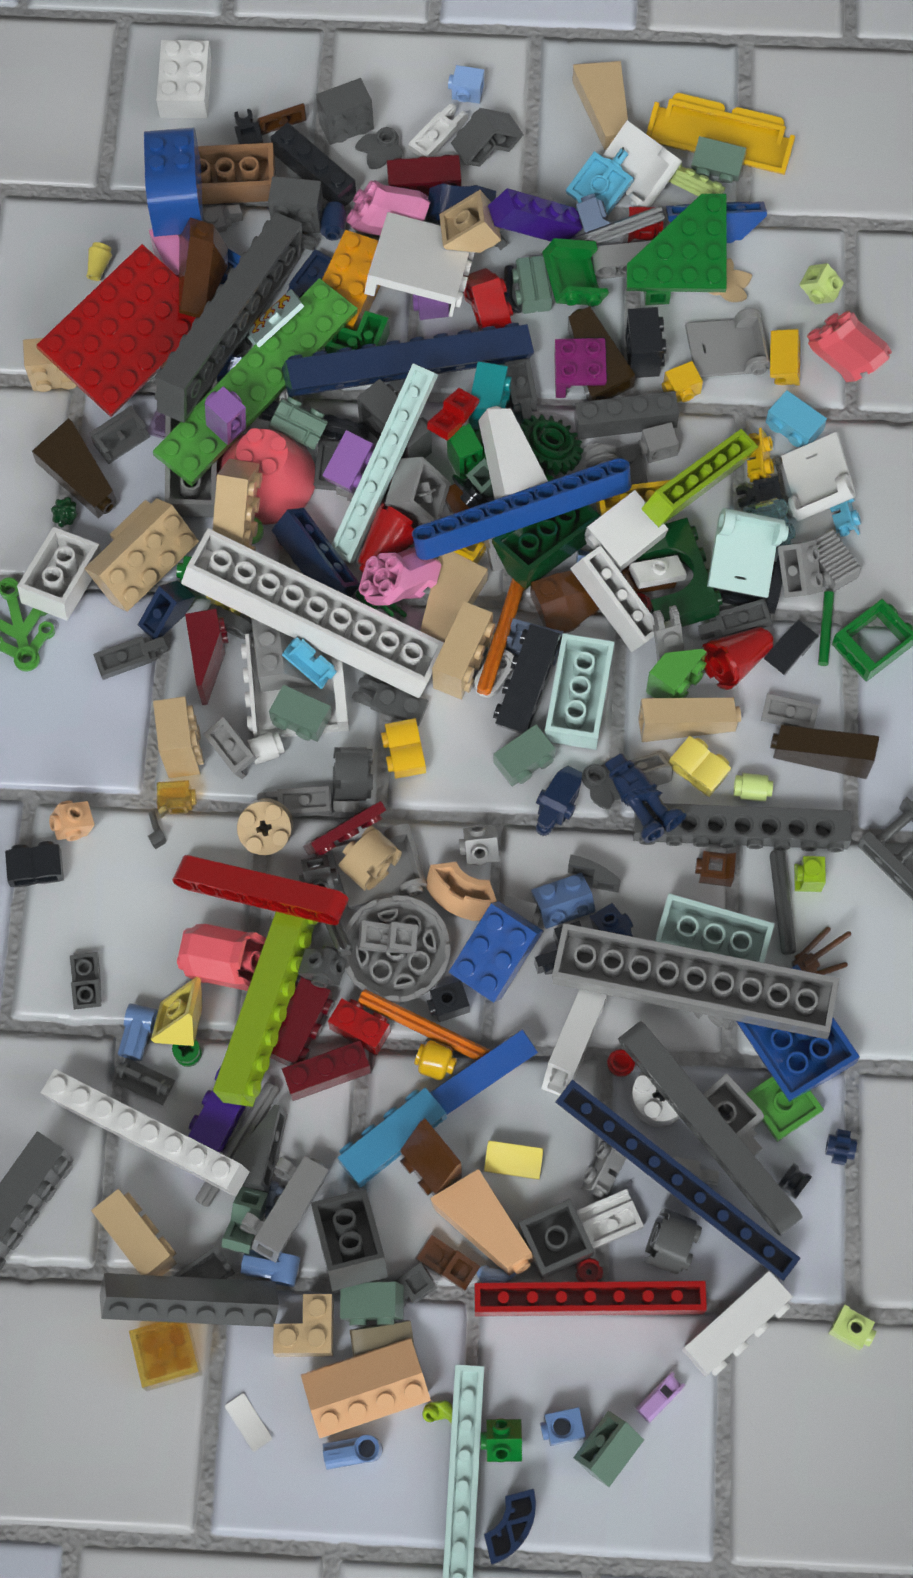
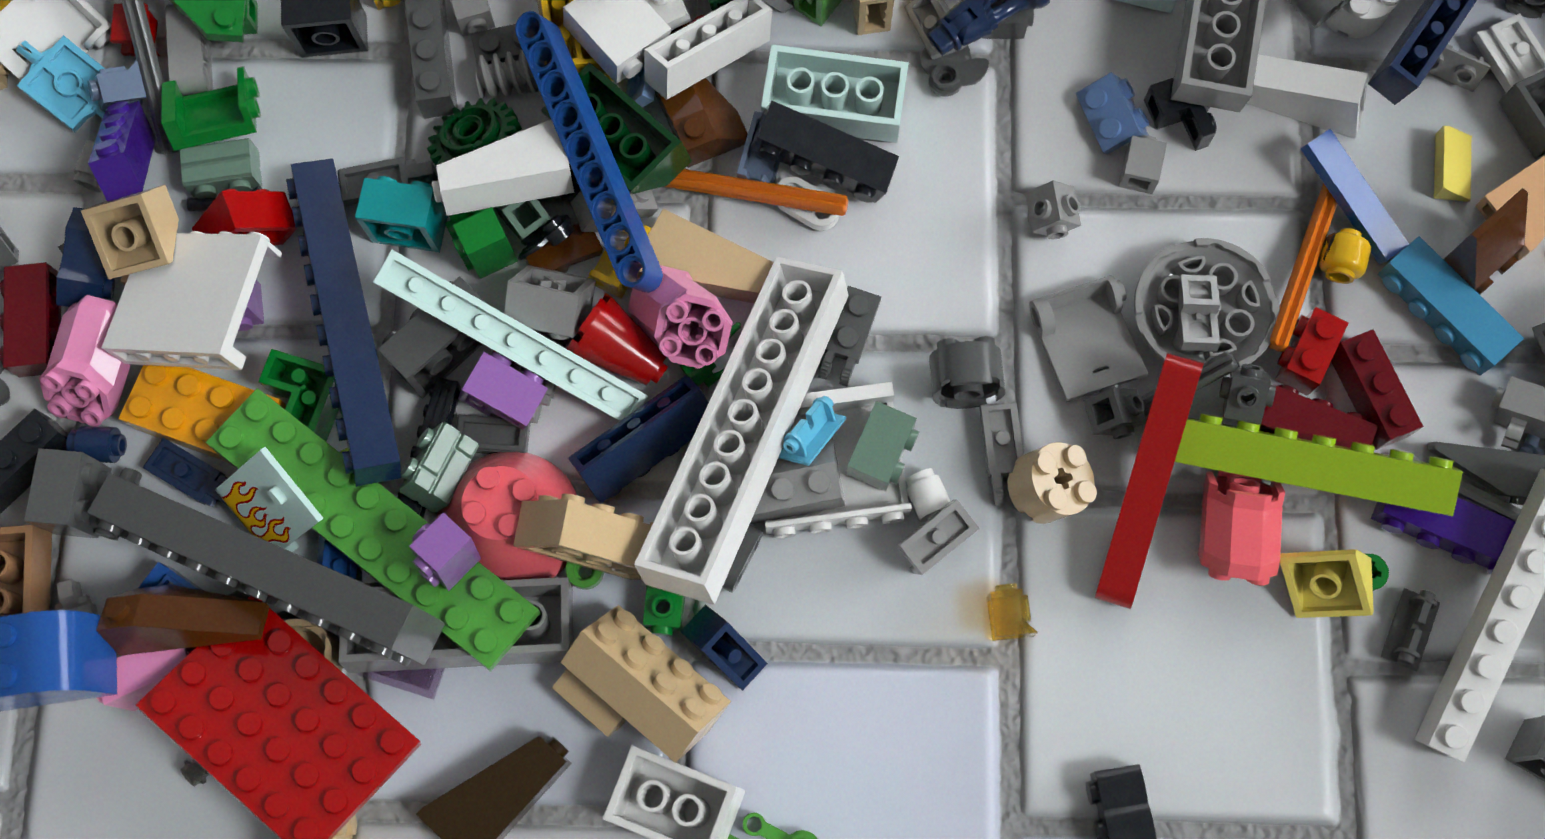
camera: 90 degrees left, 5 degrees up
light nougat brick [49,801,95,841] -> none
dark green plant [51,497,78,528] -> none
dark grey slope [70,952,102,1010] -> none
light yellow cone [86,242,112,281] -> none
dark grey hinge [90,406,150,464] -> none
dark grey hinge [93,636,169,680] -> none
medium blue piece [118,1003,158,1061] -> none
dark grey hand [148,811,166,849] -> none
tan brick [153,696,204,778] -> none
dark red slope [185,609,229,706] -> none
dark red plate [303,801,386,856] -> none
light grey tile [333,800,360,812] -> none
tan brick [339,826,402,891] -> none
yellow brick [381,718,426,779] -> none
light nougat brick [426,862,497,921] -> none
red slope [427,388,479,441] -> none
black brick [427,981,470,1022] -> none
tan brick [432,601,495,700] -> none
blue brick [449,901,544,1003] -> none
sand green brick [493,724,555,787] -> none
dark blue hinge [536,766,582,836] -> none
magenta bracket [554,338,607,398] -> none
dark brown slope [568,306,635,401] -> none
dark grey slope [568,854,621,893] -> none
dark blue brick [589,903,633,937] -> none
red plate [607,1049,635,1077] -> none

